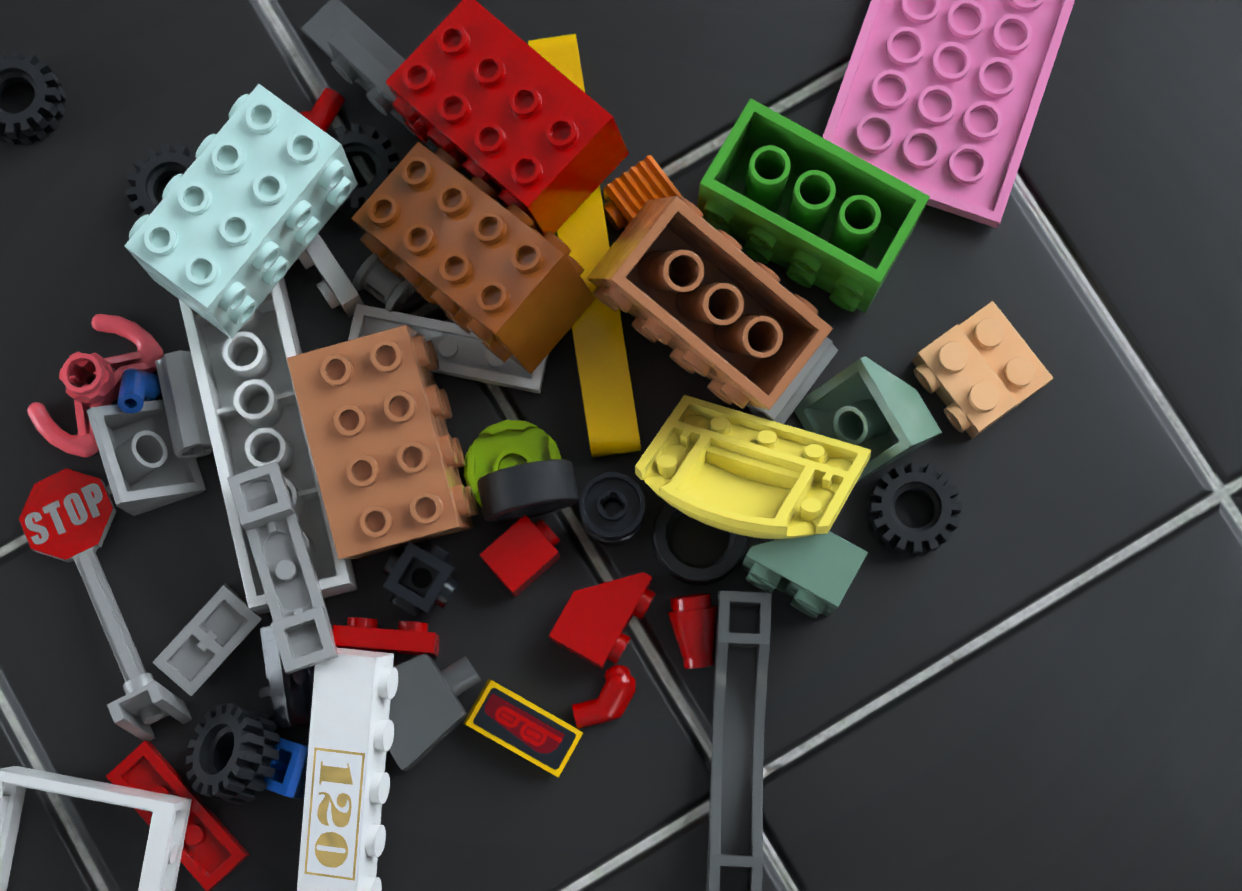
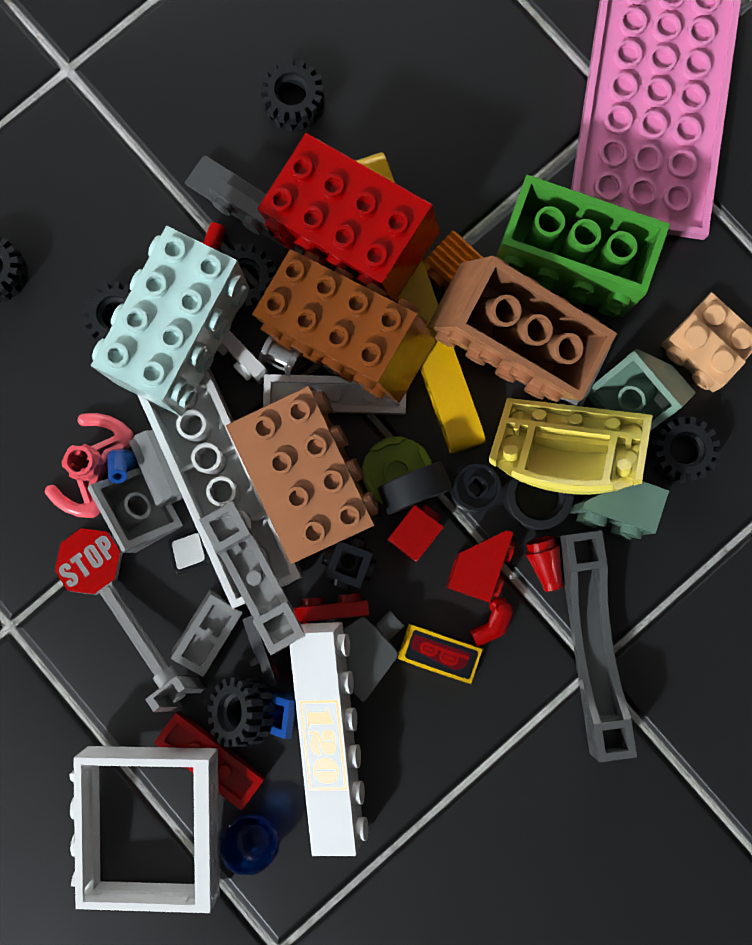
camera: 10 degrees left, 5 degrees up
none -> white slope [168,530,212,575]

